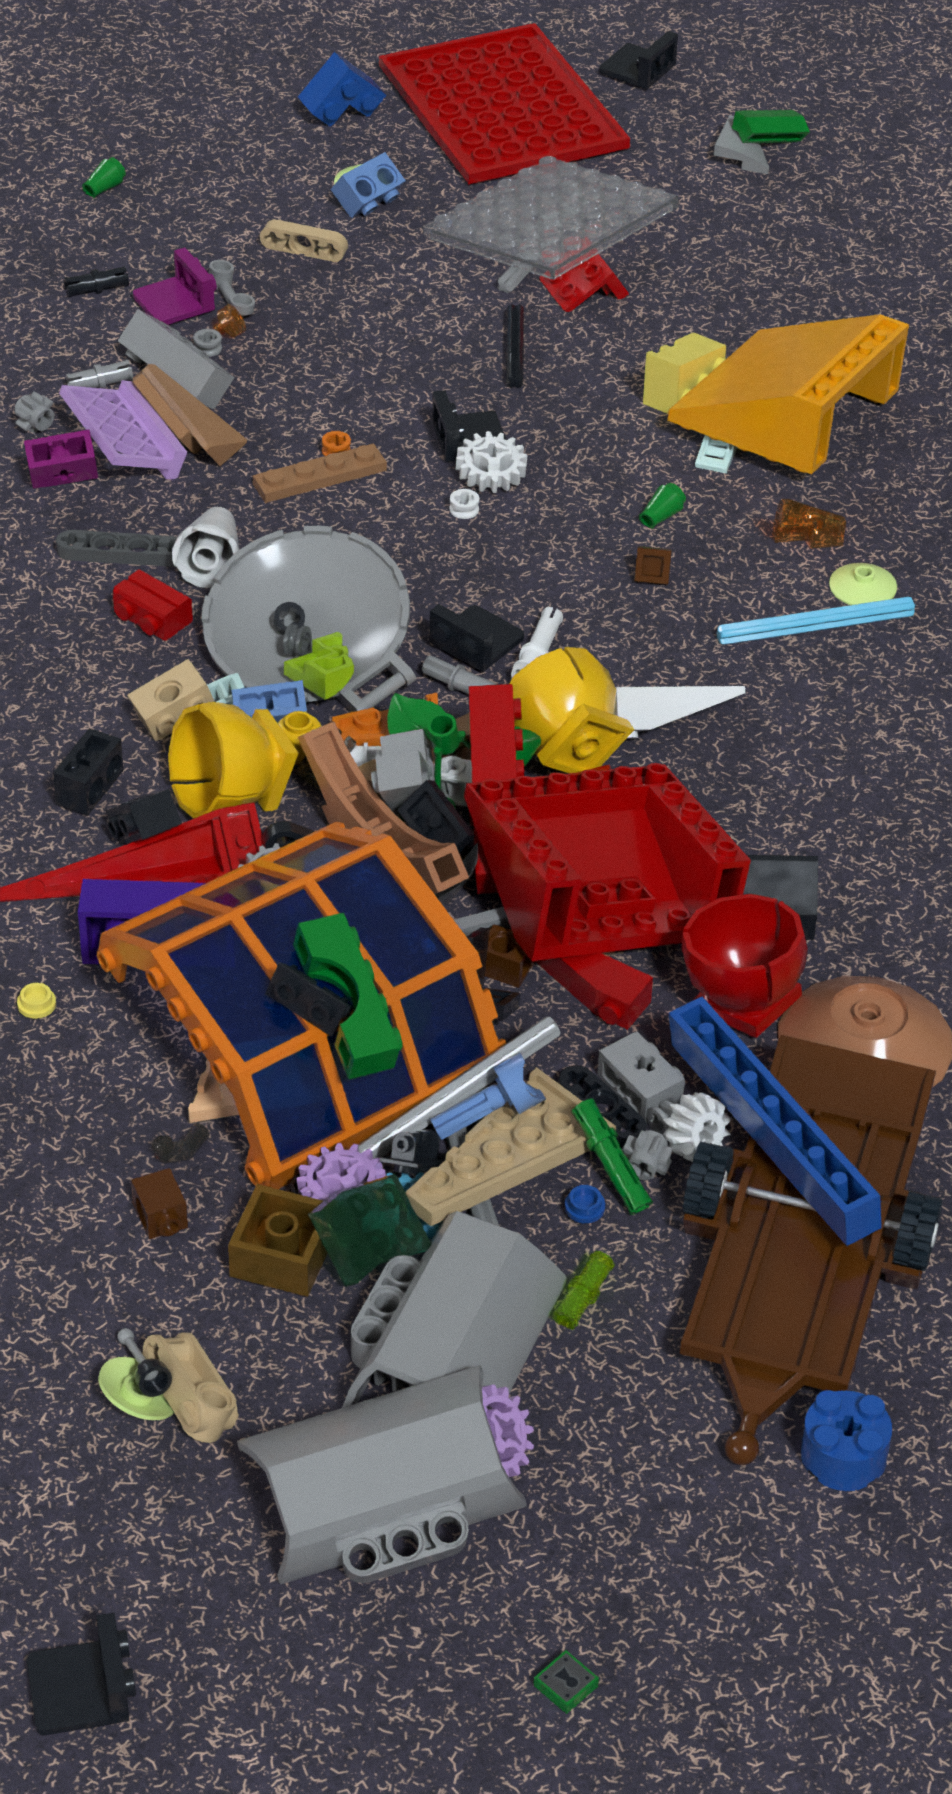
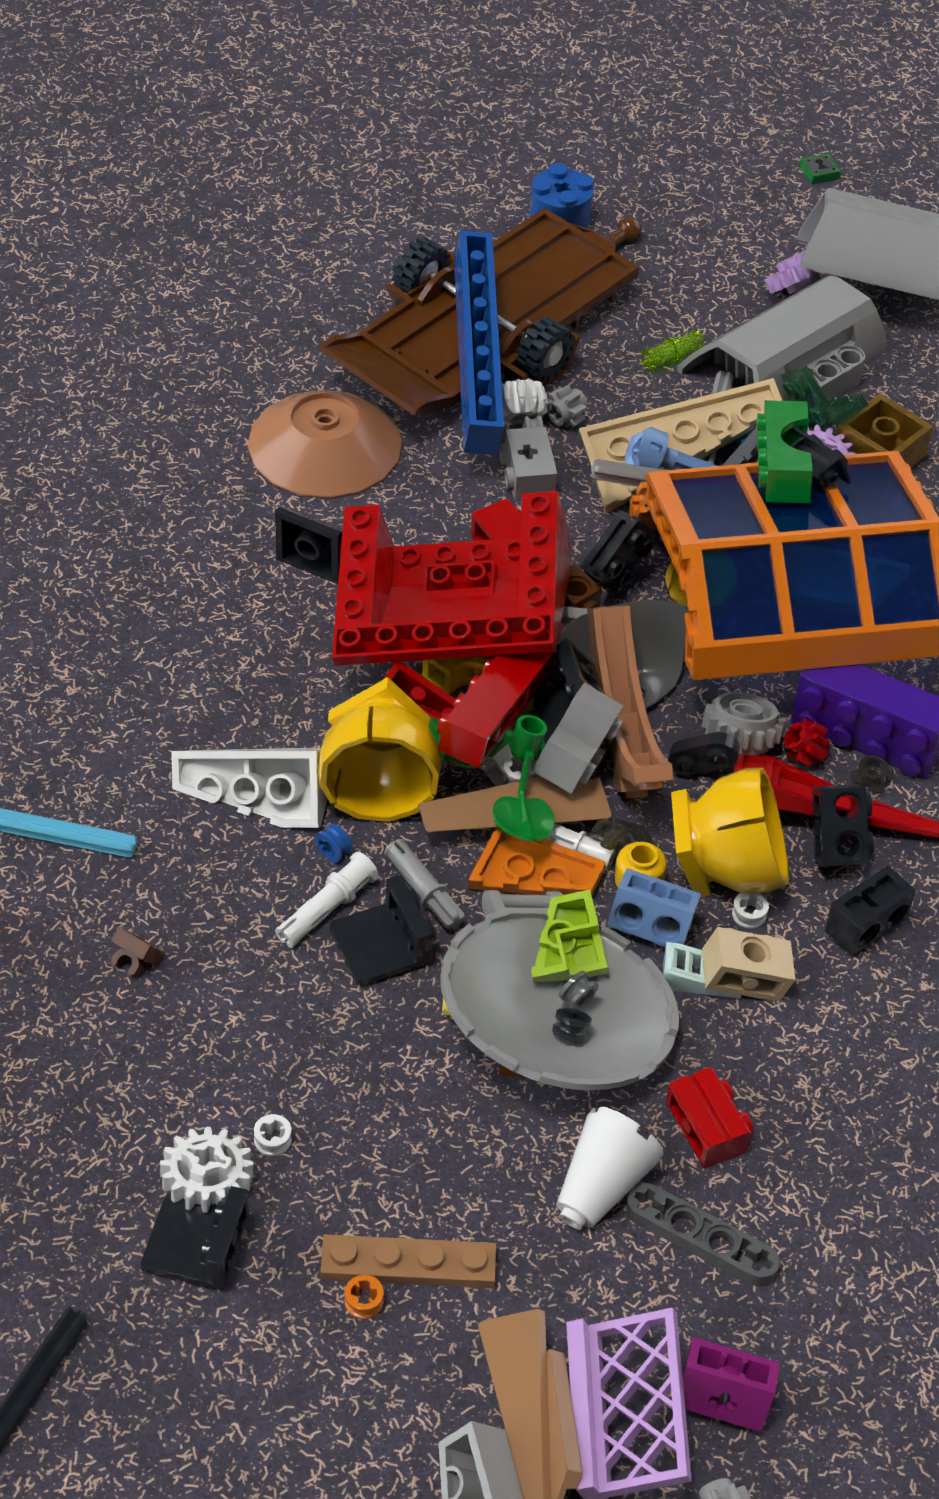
camera: 155 degrees left, 5 degrees up
black beam [559,1065,647,1149] -> none
blue plate [565,1185,605,1223] -> none
green pin [571,1098,653,1215] -> none
green cone [639,483,686,529] -> none
red plate [681,894,808,1038] -> none

